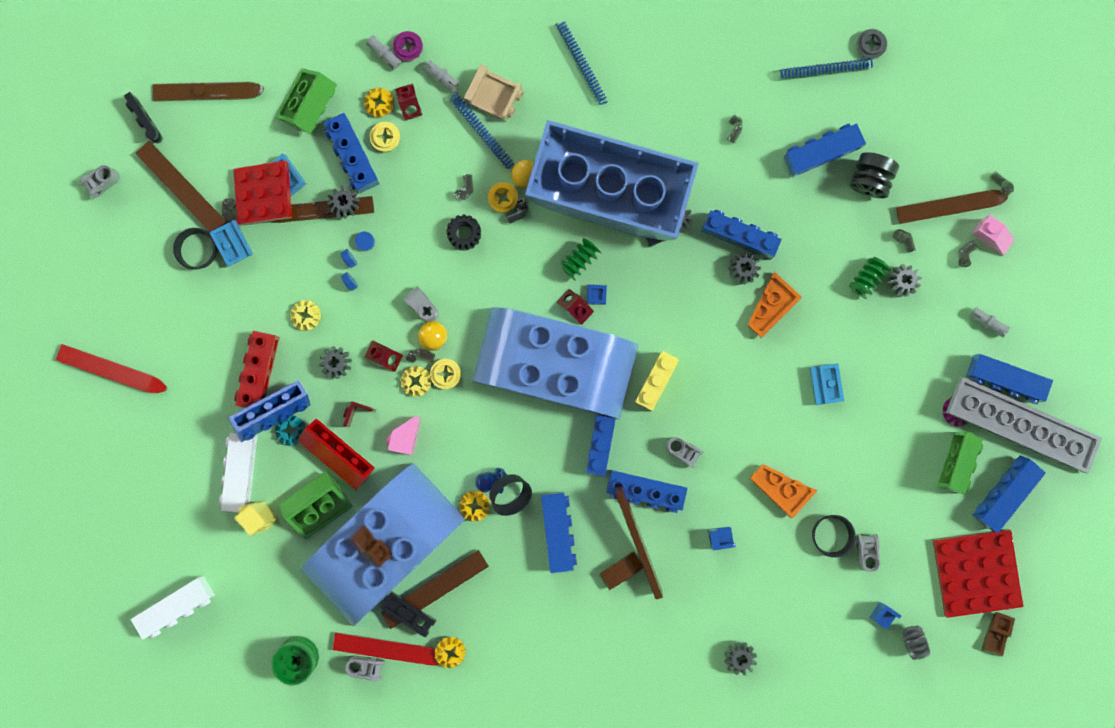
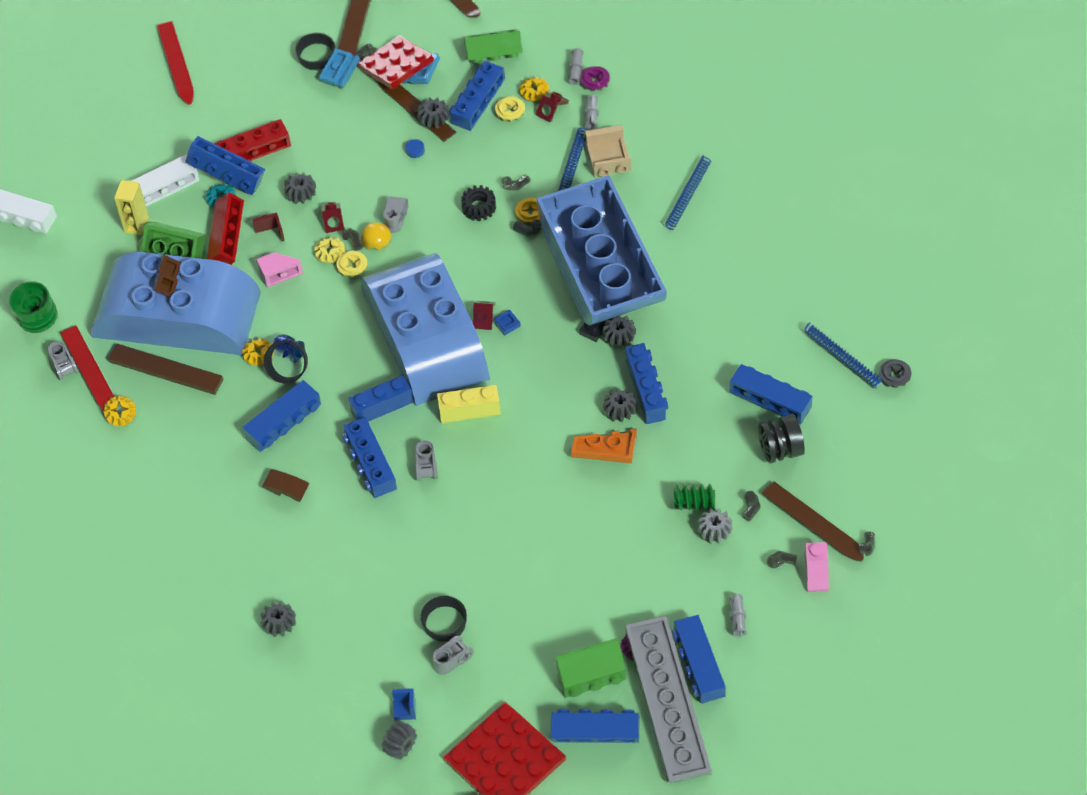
camera: 55 degrees right, 30 degrees down
light yellow gear [290,300,321,331] -> none
blue tile [340,249,357,268] -> none
blue tile [341,272,358,291] -> none
black plate [380,591,437,638] -> none
green piece [560,238,602,281] -> none
reddish brown tile [615,486,663,600] -> none
blue panel [708,527,736,551] -> none
clear smoke arm [727,115,743,144] -> none
orange wing [749,464,818,519] -> none
dark azure plate [809,363,844,405] -> none

